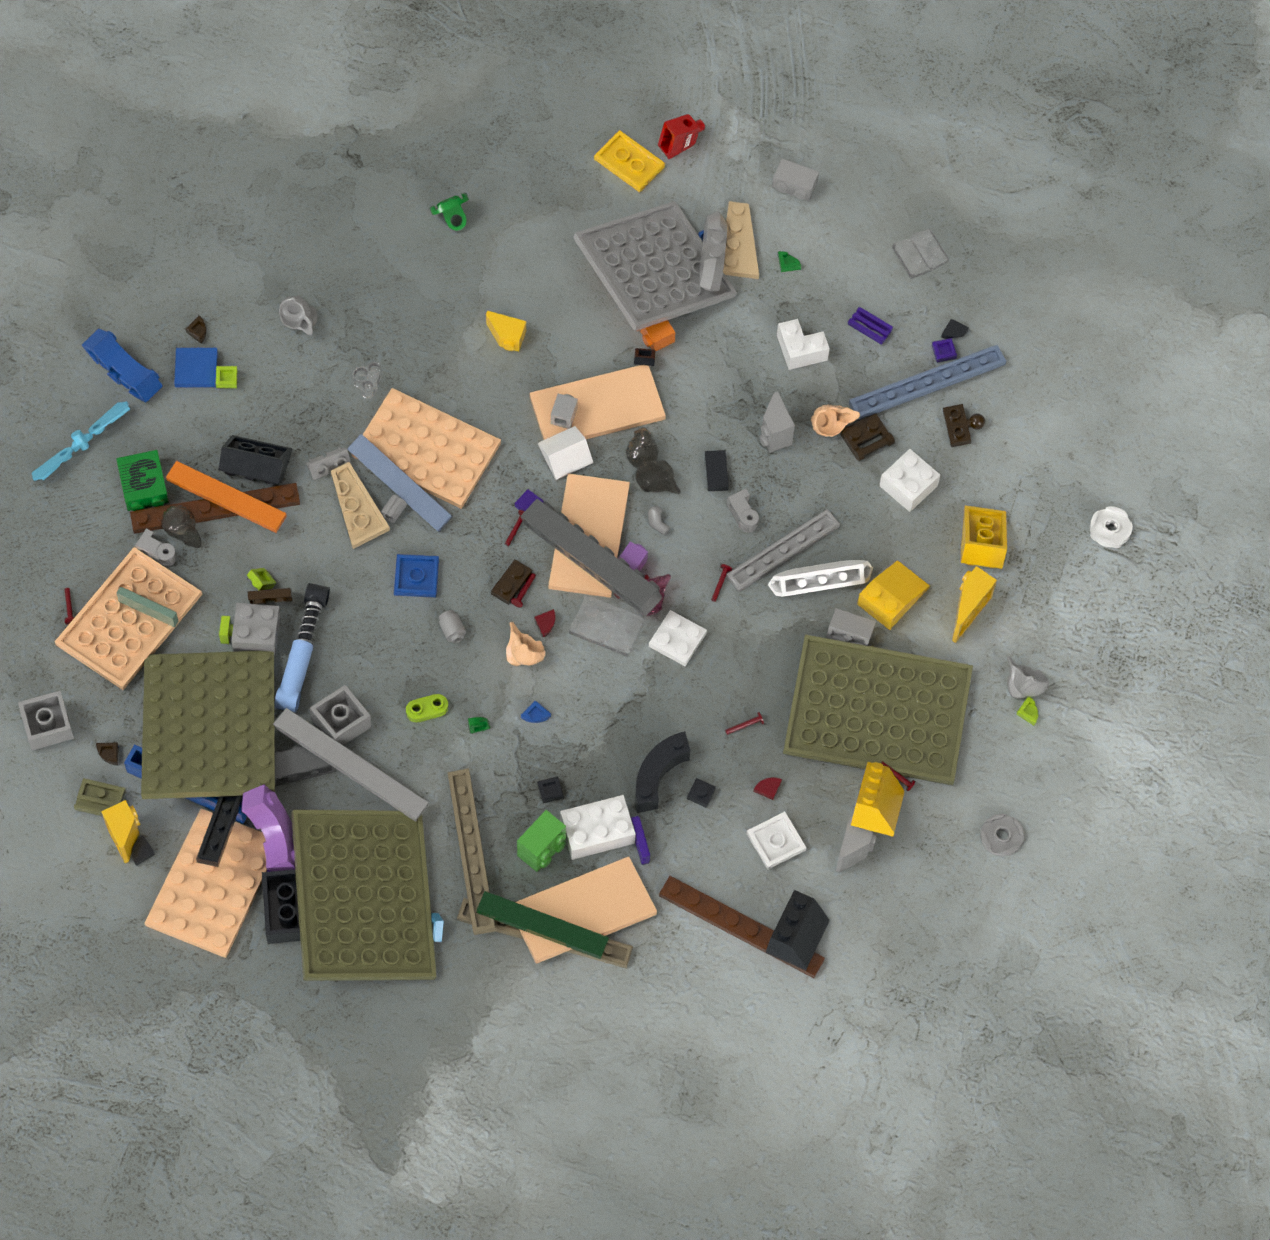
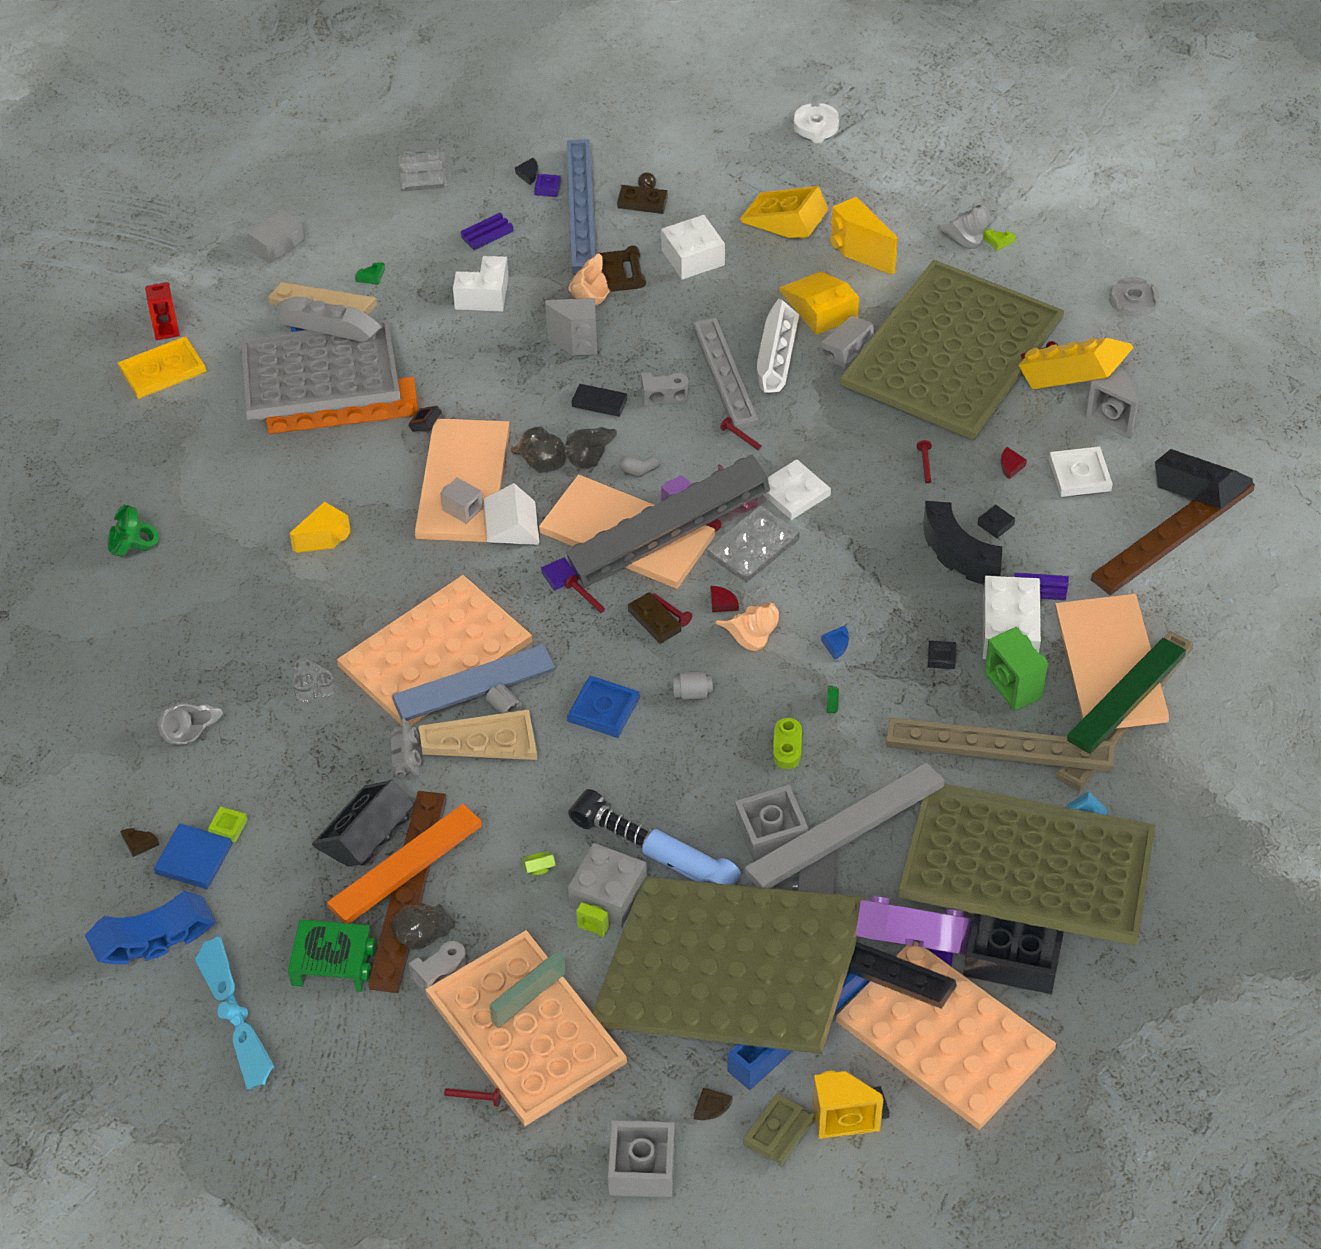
camera: 65 degrees left, 15 degrees down
dark brown plate [247,588,293,604] -> none

